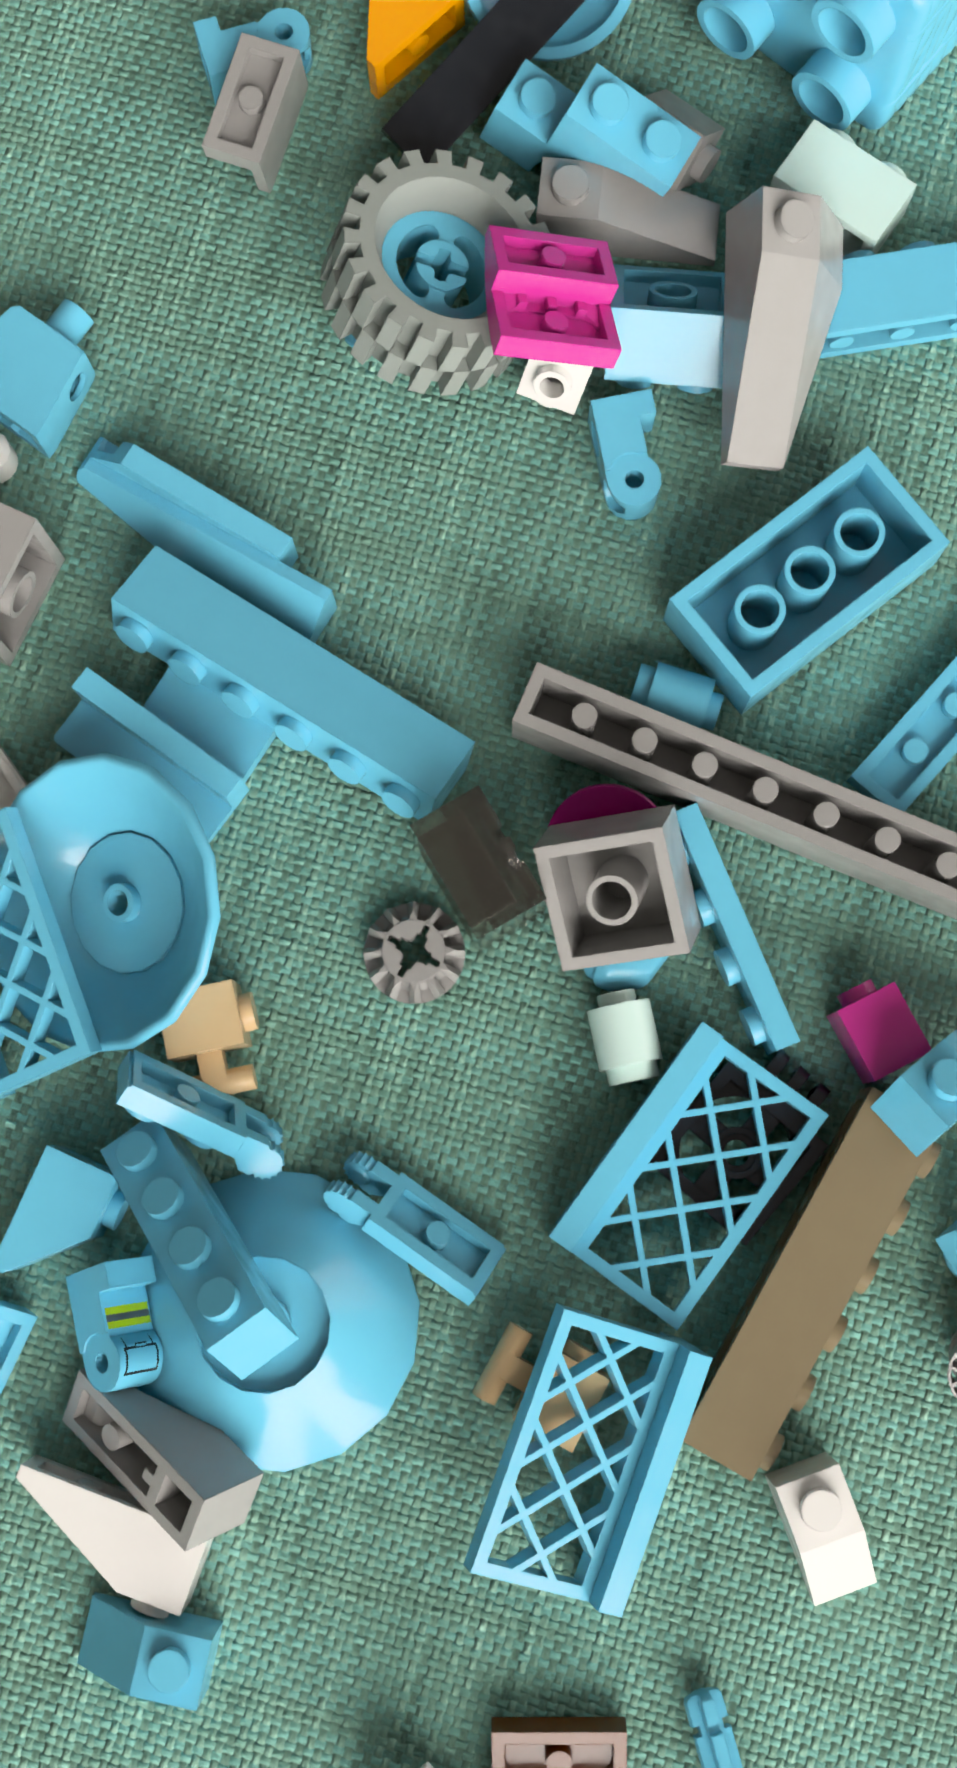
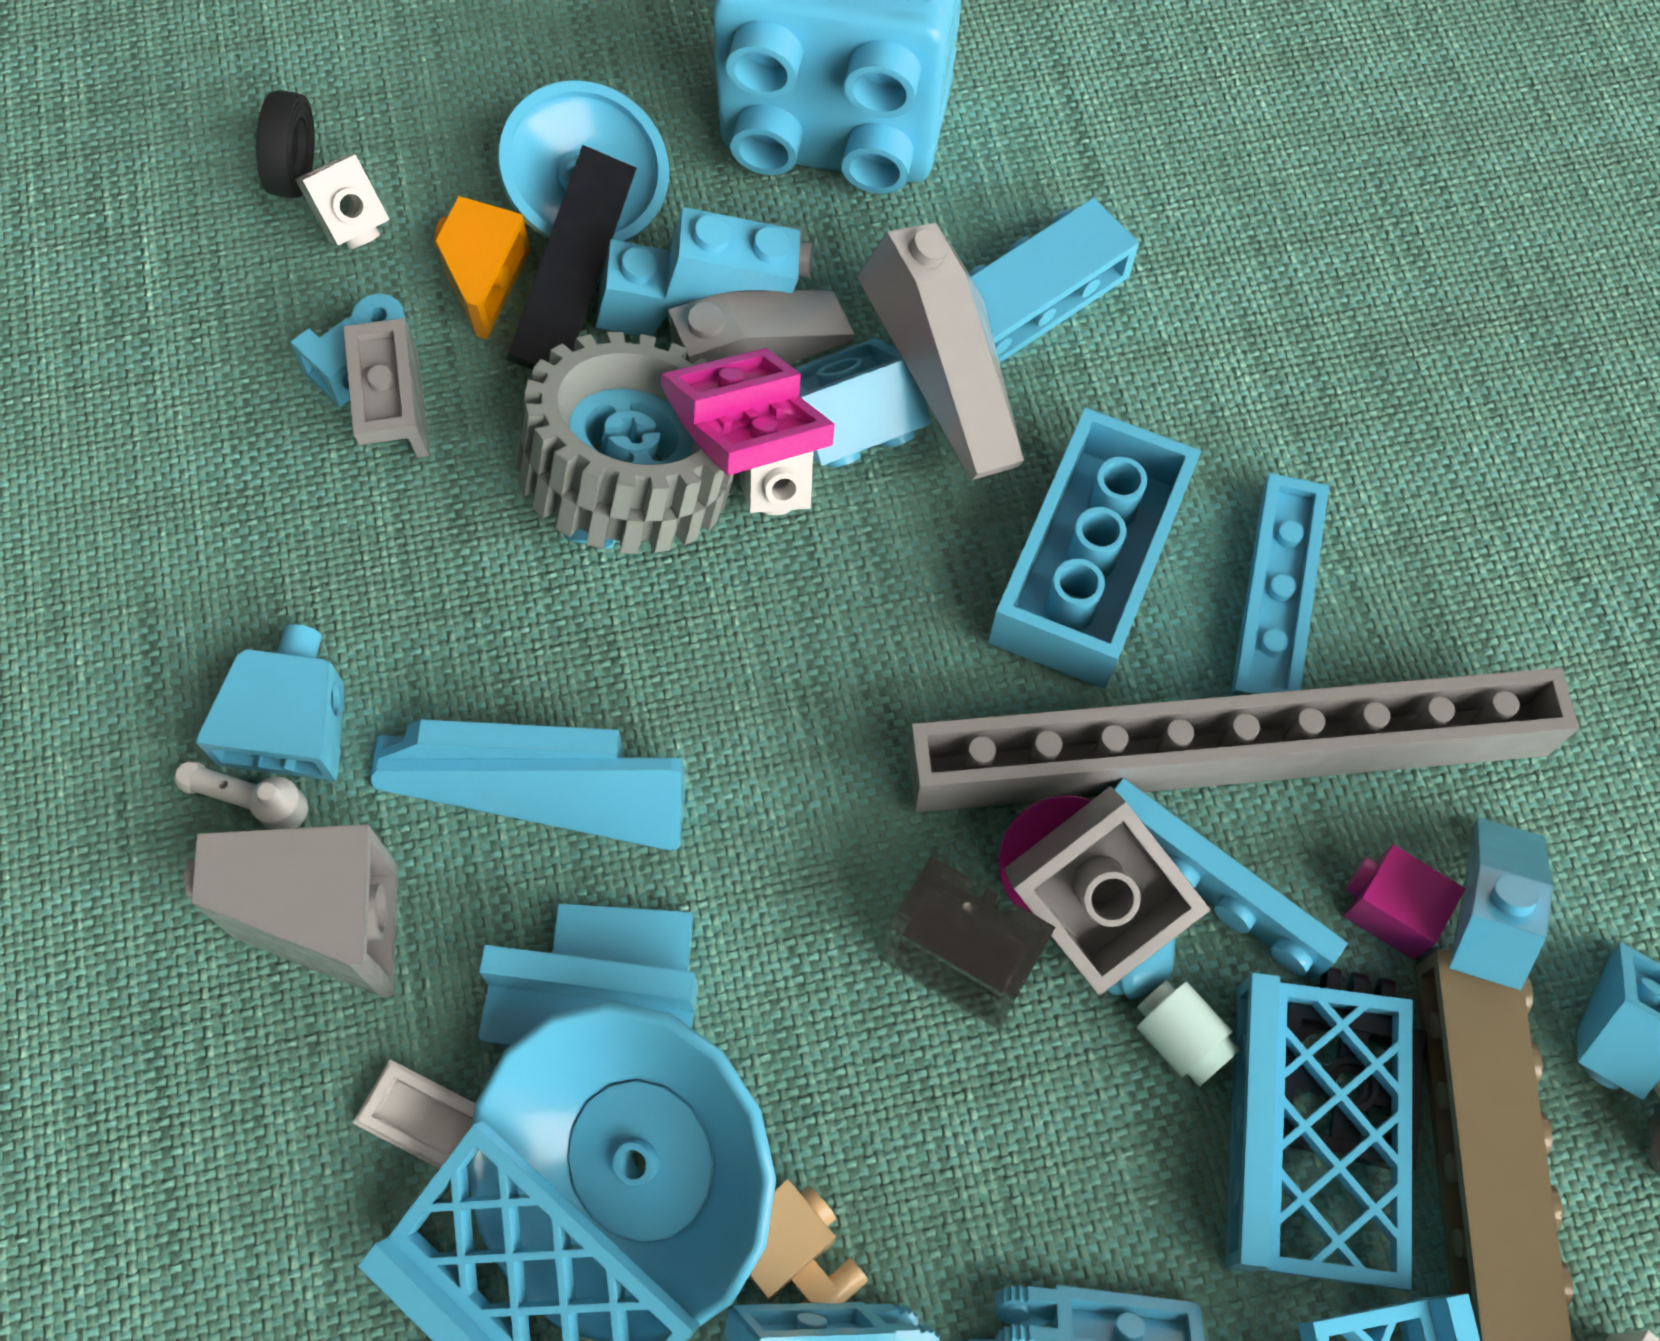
camera: 35 degrees left, 15 degrees down
medium azure brick [111,545,475,825] -> none
light grey gear [363,901,465,1004] -> none
medium azure leg [587,389,661,520] -> none
medium azure brick [630,662,724,731] -> none
light aqua brick [770,119,917,256] -> none

